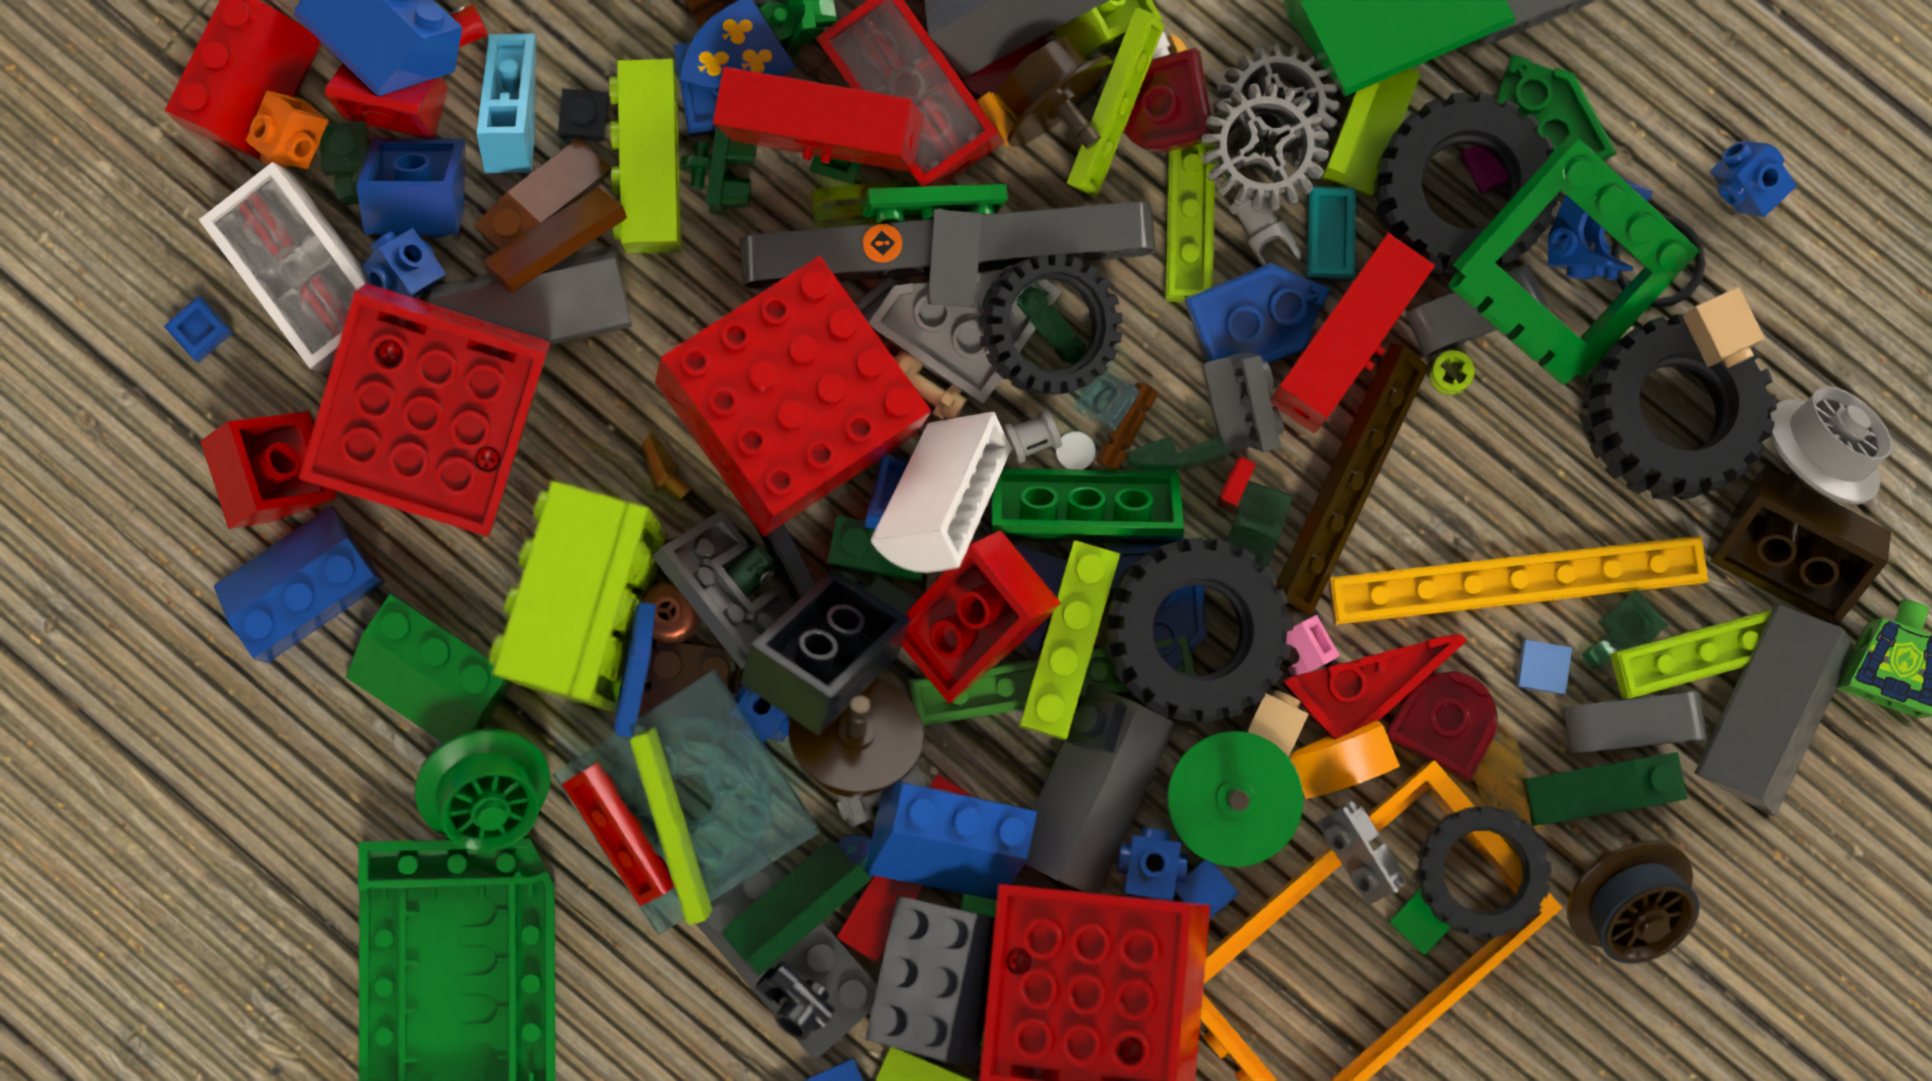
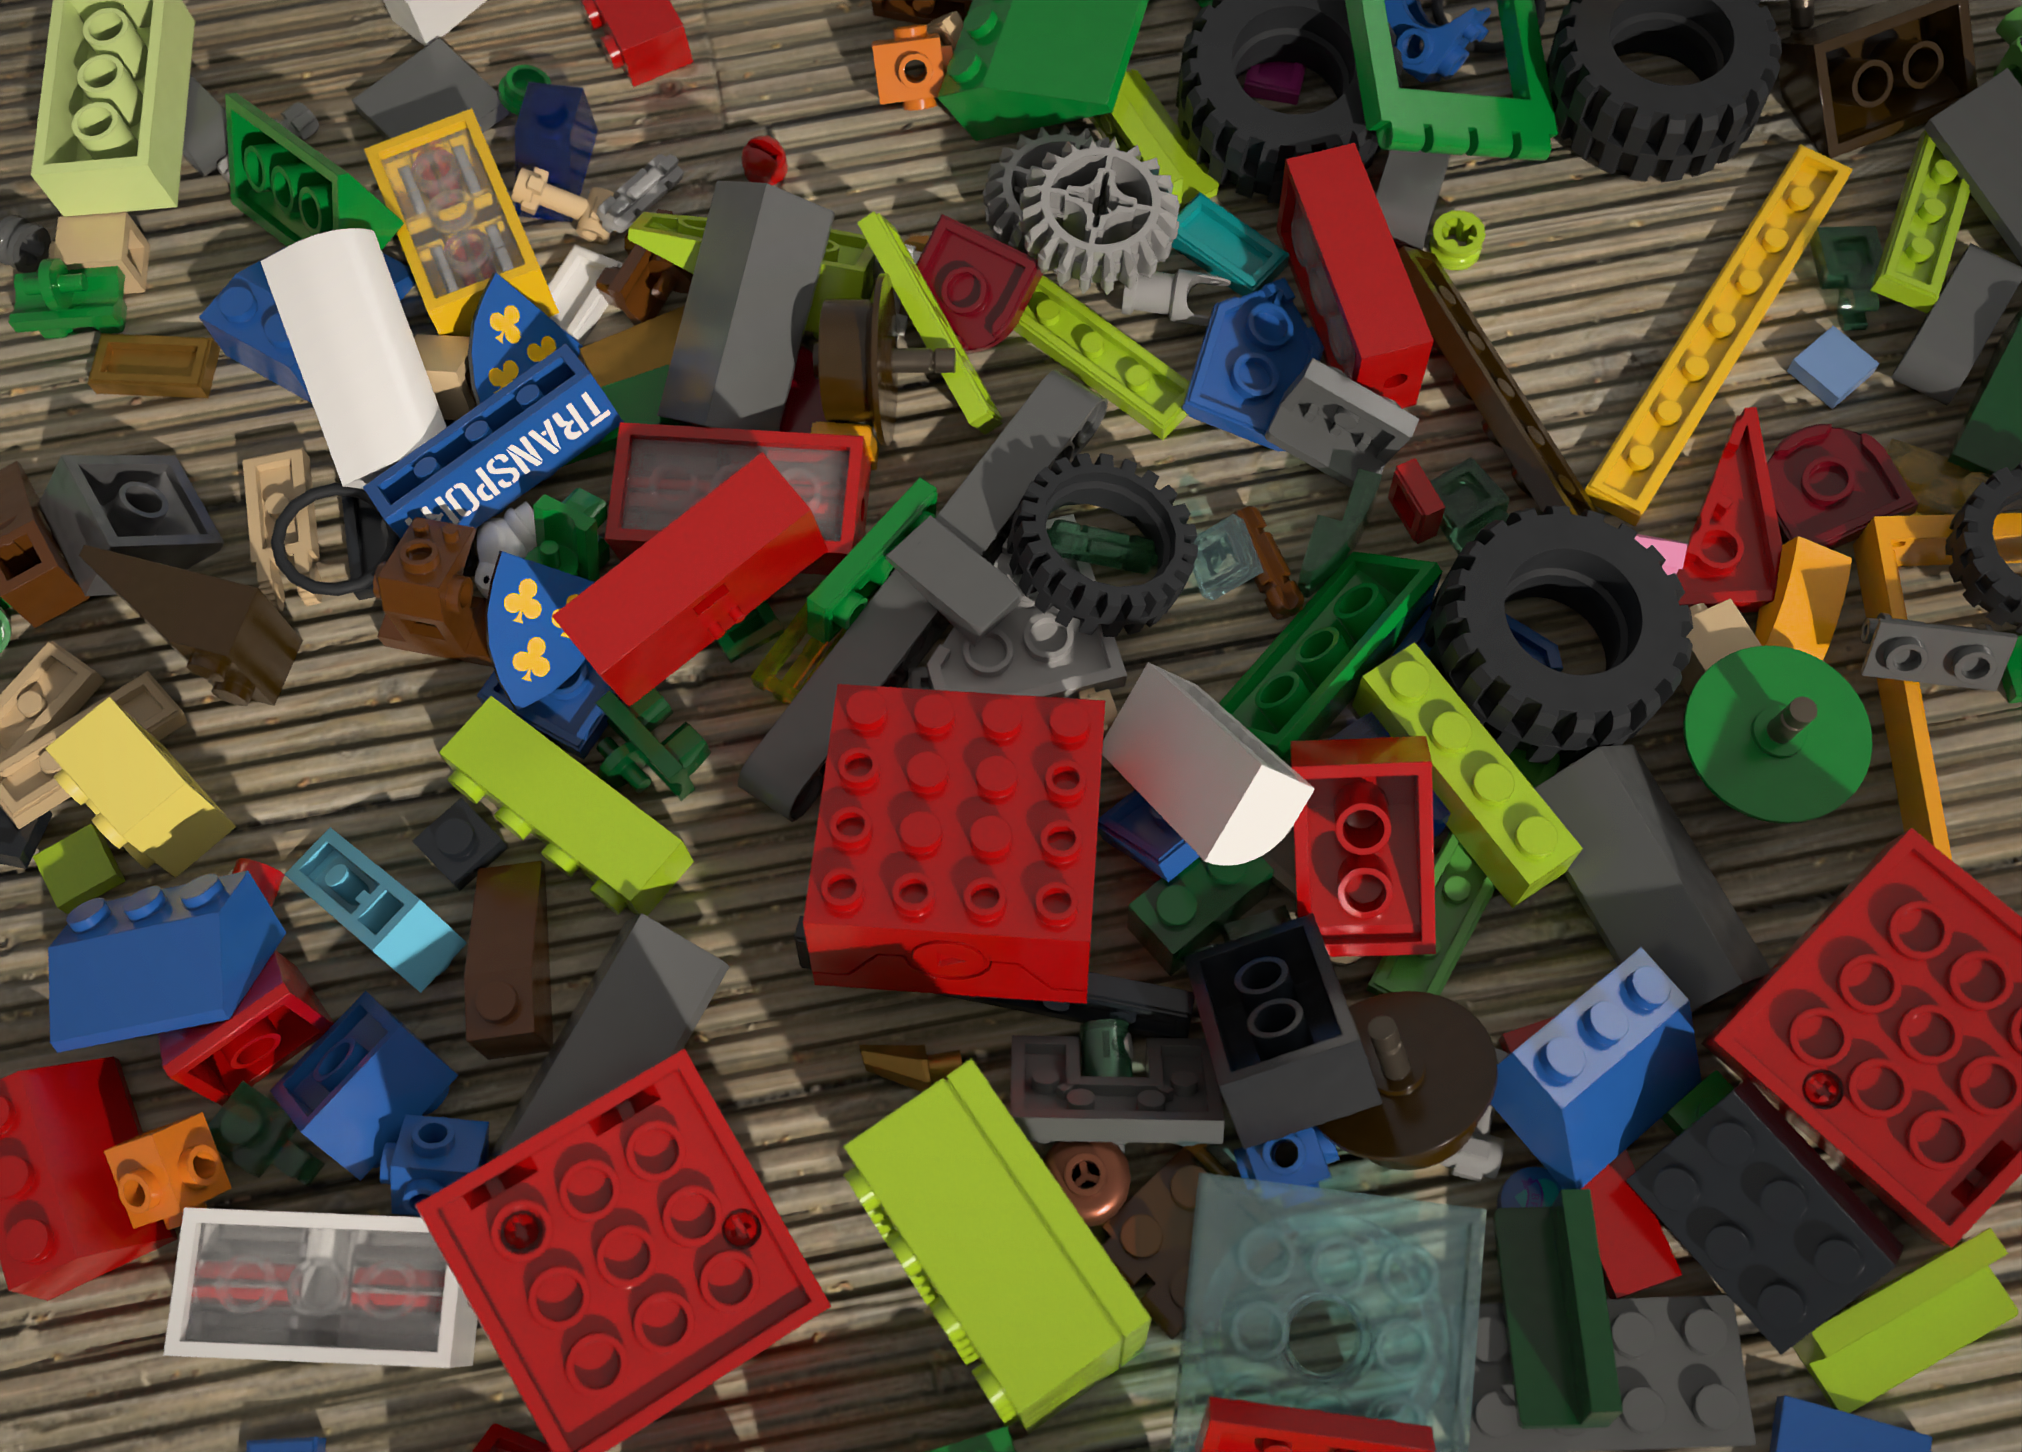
camera: 40 degrees left, 15 degrees down
reddish brown tile [482,187,627,293] -> none
blue tile [614,602,656,738] -> none
lime tile [630,726,713,925] -> none
black plate [755,961,835,1040] -> none
orange sticker [863,224,902,263] -> none
light grey bush [1003,408,1062,464] -> none
white sticker [1056,431,1095,470] -> none
black plate [1065,696,1127,753] -> none
blue brick [1117,828,1188,901] -> none
blue tile [1175,859,1239,918] -> none

